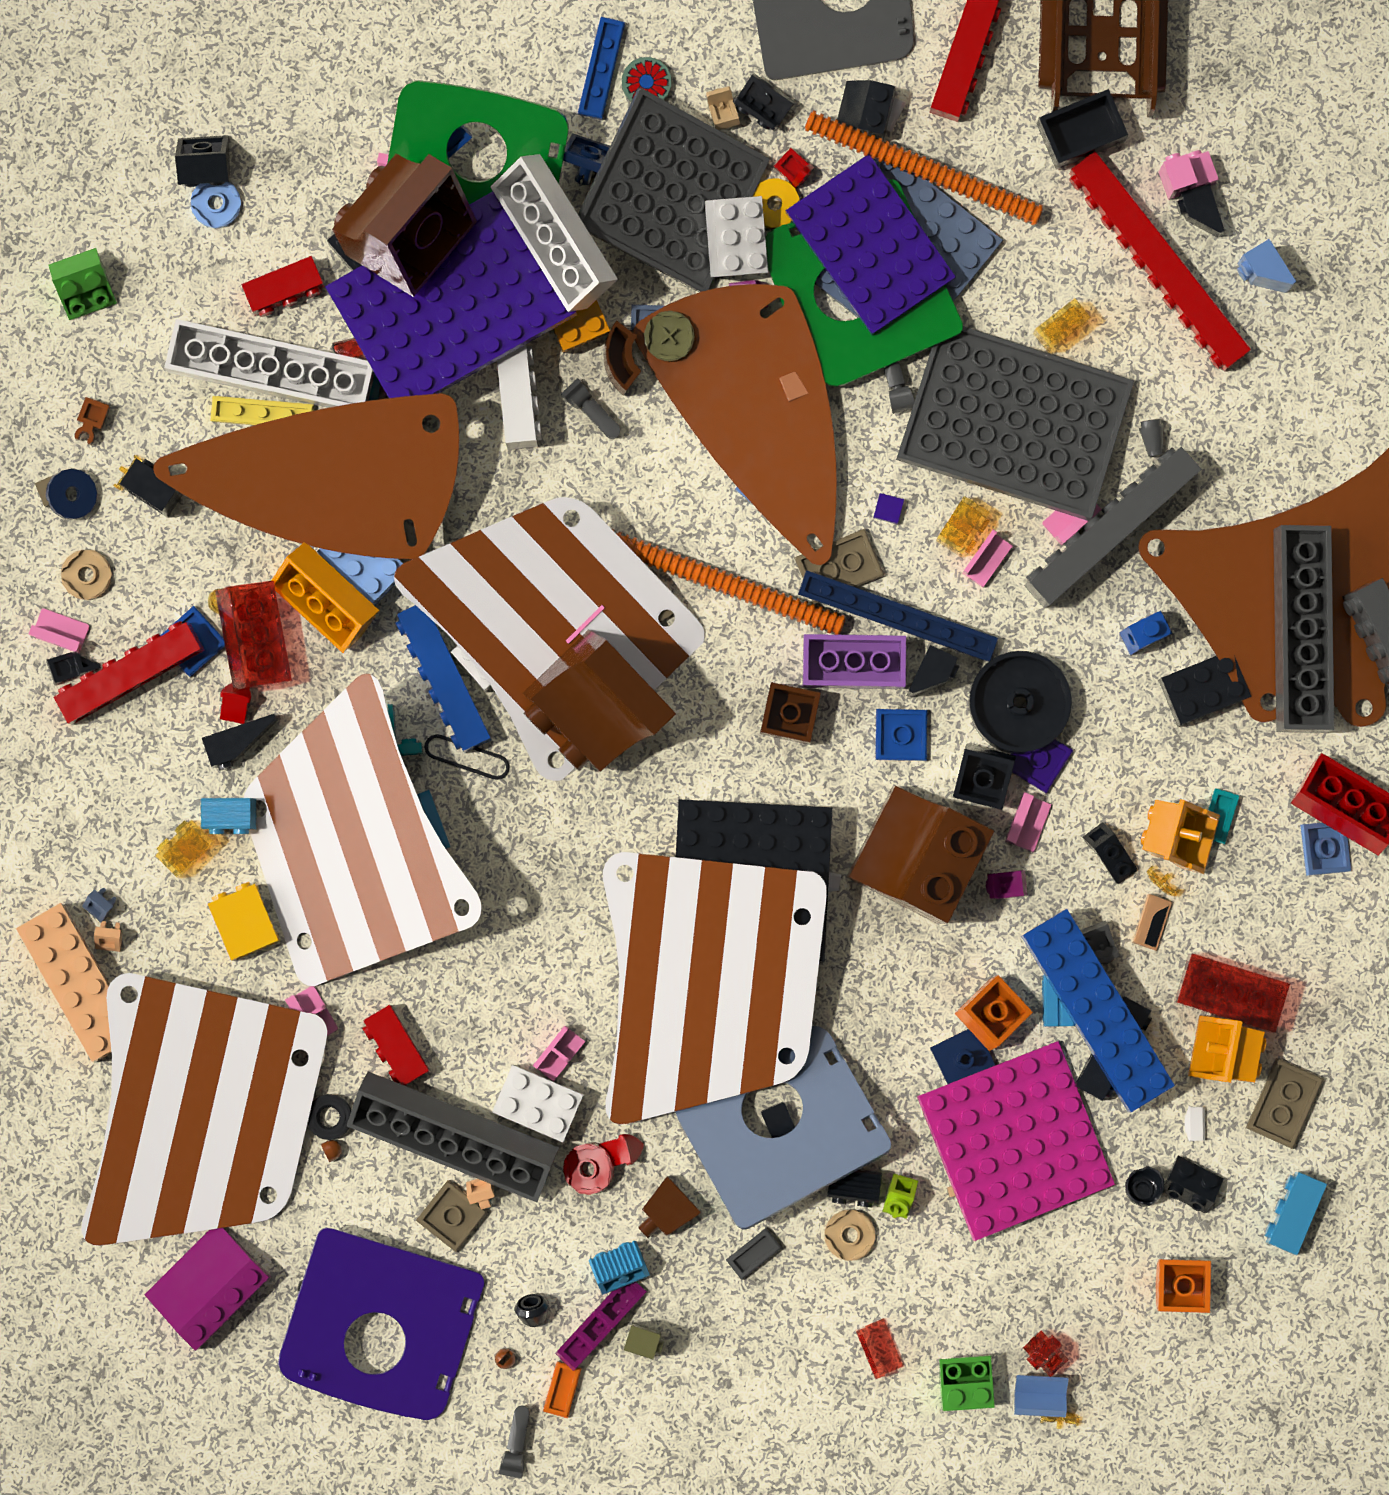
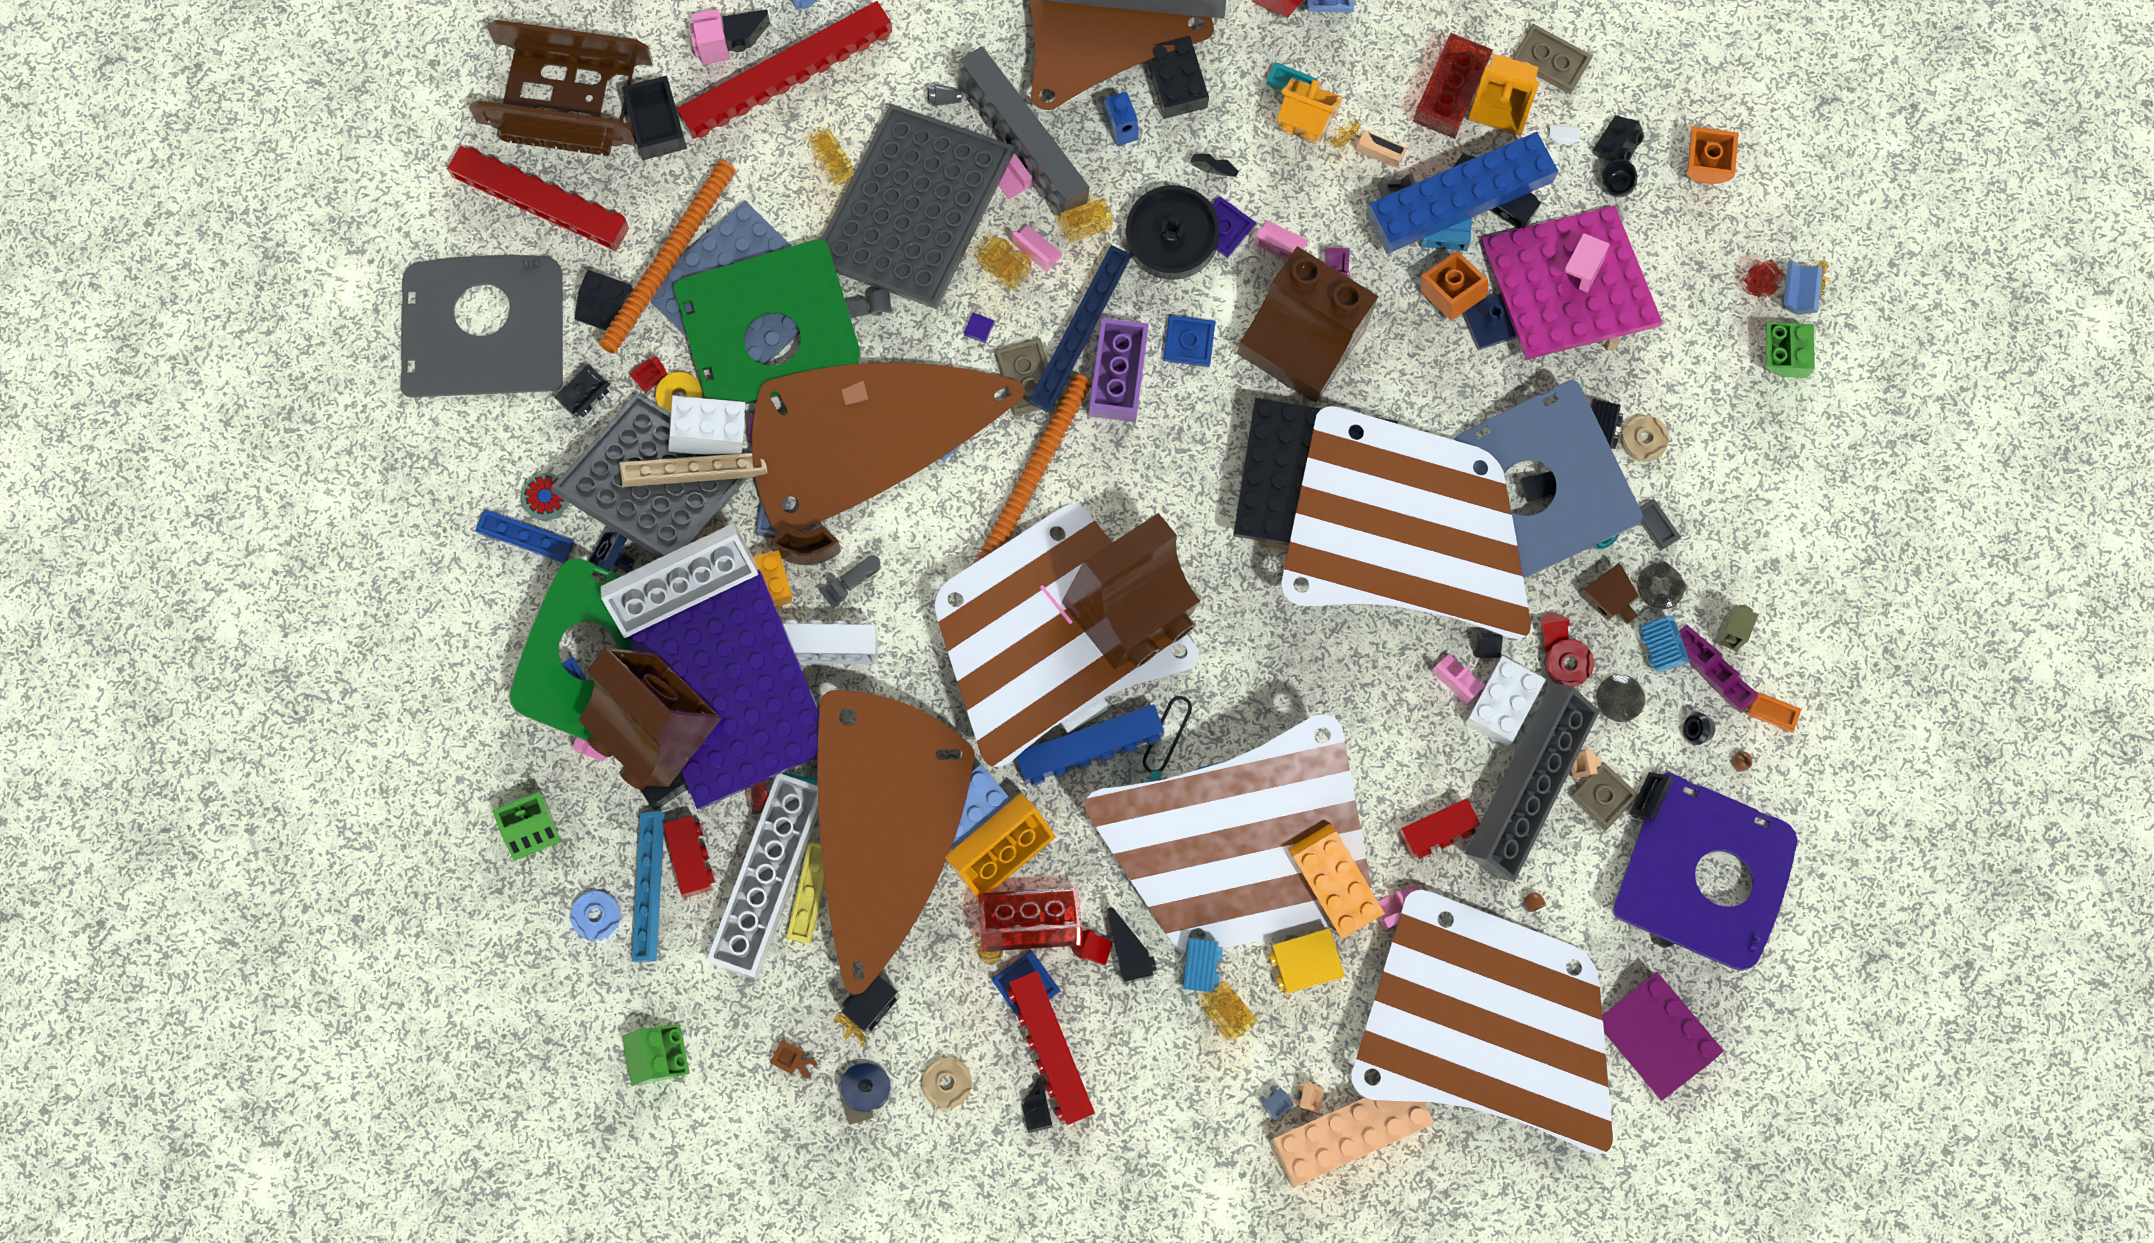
camera: 85 degrees left, 10 degrees down
bright pink panel [29,608,89,654] -> none
black slope [175,135,230,187] -> none
black tyre [307,1094,351,1140] -> none
dark grey piece [498,1405,530,1479] -> none
olive tile [644,311,695,362] -> none
tan bracket [706,86,740,130] -> none
reddish brown brick [760,682,821,745] -> none
dark purple plate [785,154,956,335] -> none
clear red panel [855,1318,903,1379] -> none
lime brick [882,1173,918,1219] -> none
black slope [906,645,960,697] -> none
black brick [953,743,1016,810] -> none
black bracket [1082,822,1137,884] -> none
dark azure brick [1264,1172,1327,1255] -> none
none -> bright green slope [492,792,561,861]
none -> tan tile [619,453,768,487]
none -> dark azure plate [632,811,665,963]
none -> clear yellow brick [1061,198,1113,244]
none -> black slope [1190,154,1239,177]
none -> light orange brick [1288,823,1385,939]
none -> black tile [1475,634,1503,658]
none -> bright pink panel [1565,234,1610,293]
none -> clear smoke dish [1596,674,1645,722]
none -> black tile [1630,772,1673,821]
none -> clear smoke dish [1637,562,1686,609]

